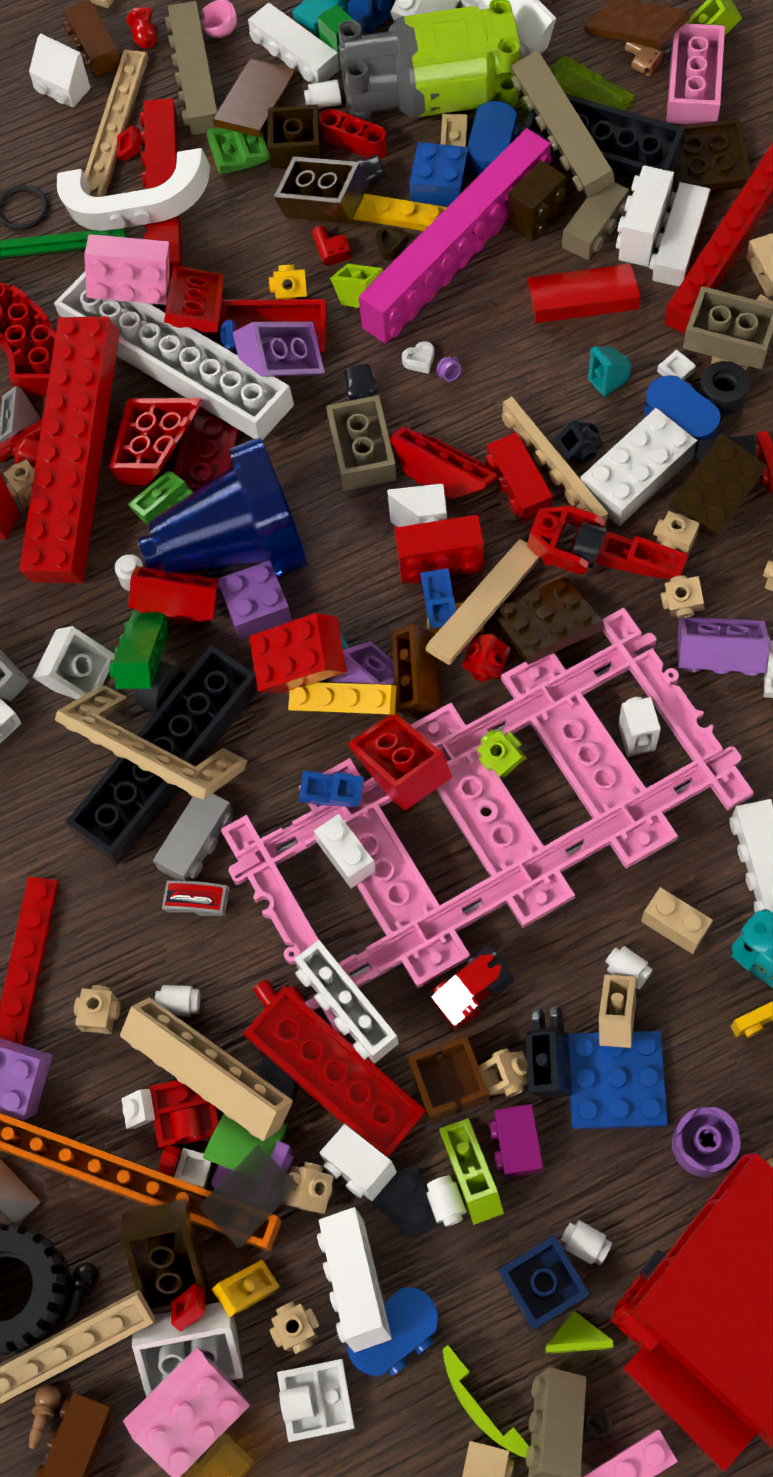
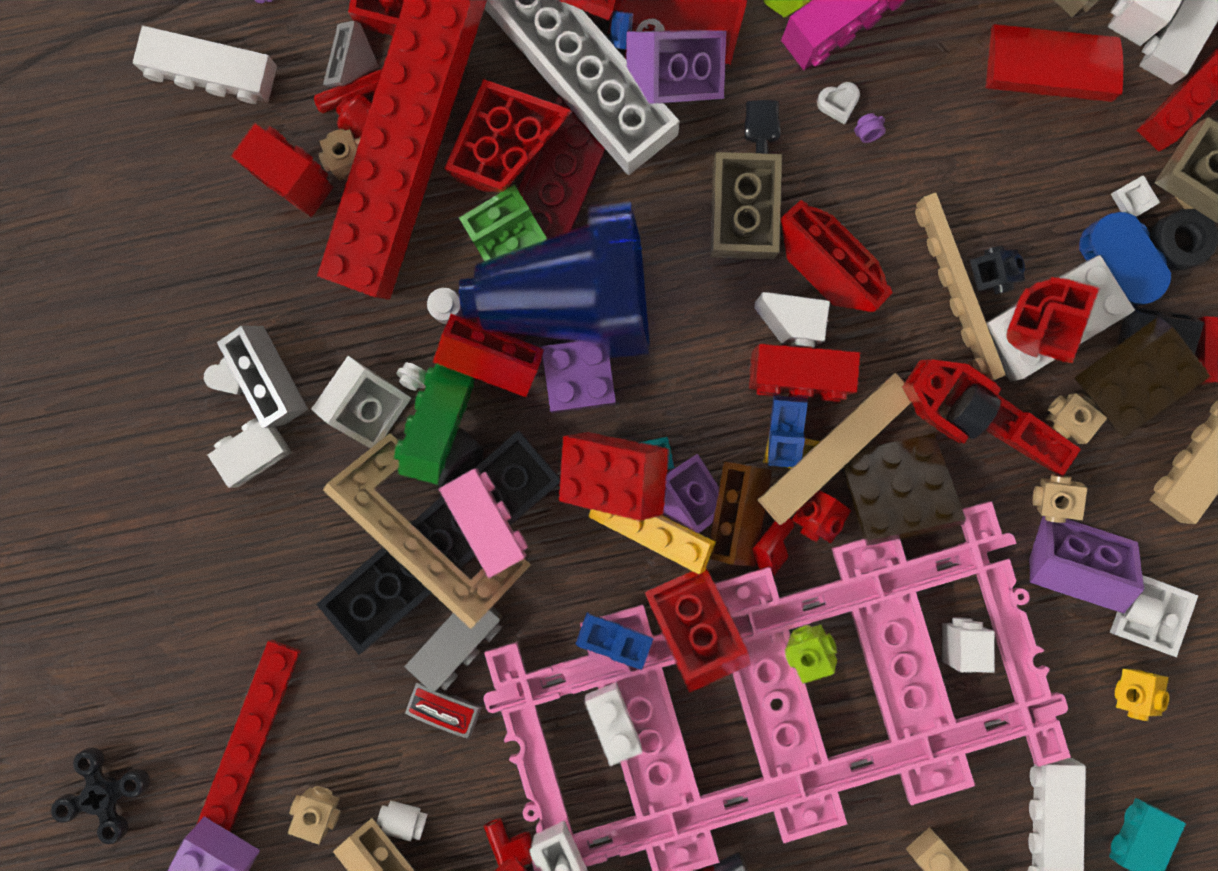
camera: 10 degrees right, 20 degrees up
red brick [484,432,553,523] -> none
teal slope [588,346,631,397] -> none
none -> white plate [396,362,427,391]
none -> bright pink brick [439,469,528,578]
none -> red piece [752,518,794,576]
none -> red brick [1006,277,1100,364]

